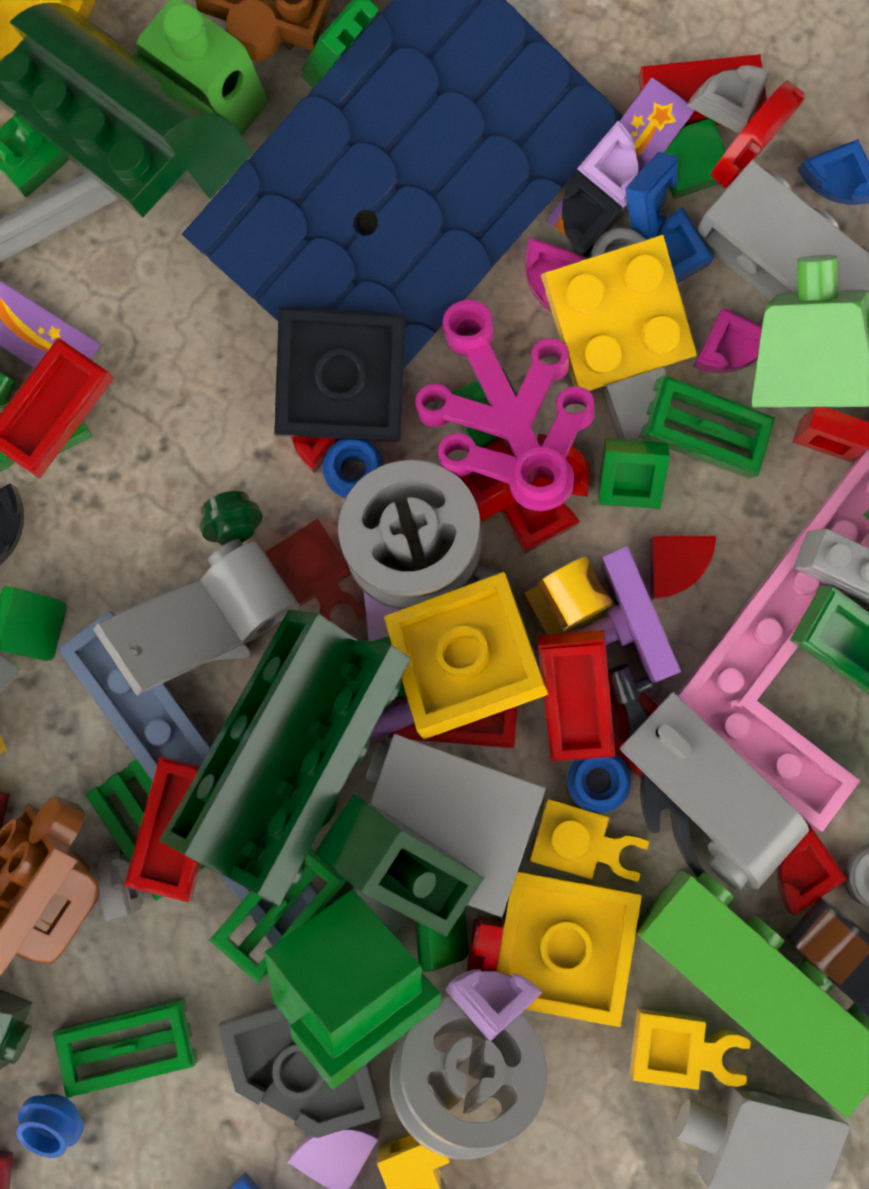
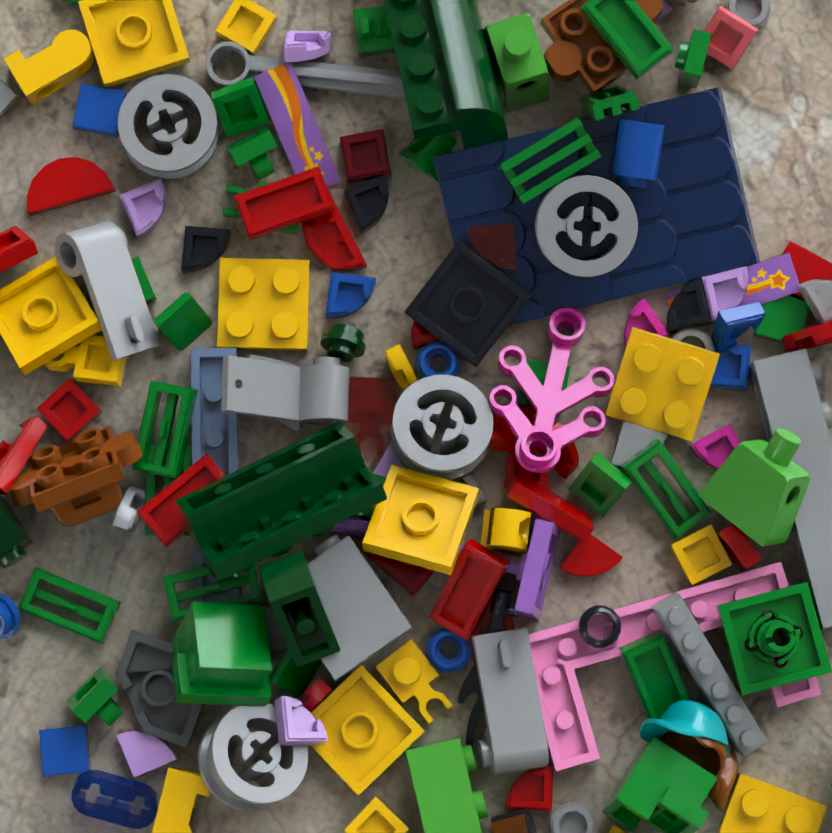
camera: 40 degrees right, 0 degrees up
none -> green tile [67,667,123,726]
none -> green tile [132,381,198,479]
none -> yellow plate [217,258,311,351]
none -> red tile [302,186,367,272]
none -> blue tile [325,272,376,319]
none -> dark red tile [340,129,392,183]
none -> black tile [344,174,389,235]
none -> yellow tile [384,344,418,393]
none -> green tile [399,133,457,182]
none -> clear red tile [468,223,517,269]
none -> green tile [499,117,602,204]
none -> red tile [505,469,594,542]
none -> light grey wheel [535,175,638,277]
none -> black piece [579,605,621,648]
none -> blue brick [611,119,665,188]
none -> yellow tile [670,524,733,586]

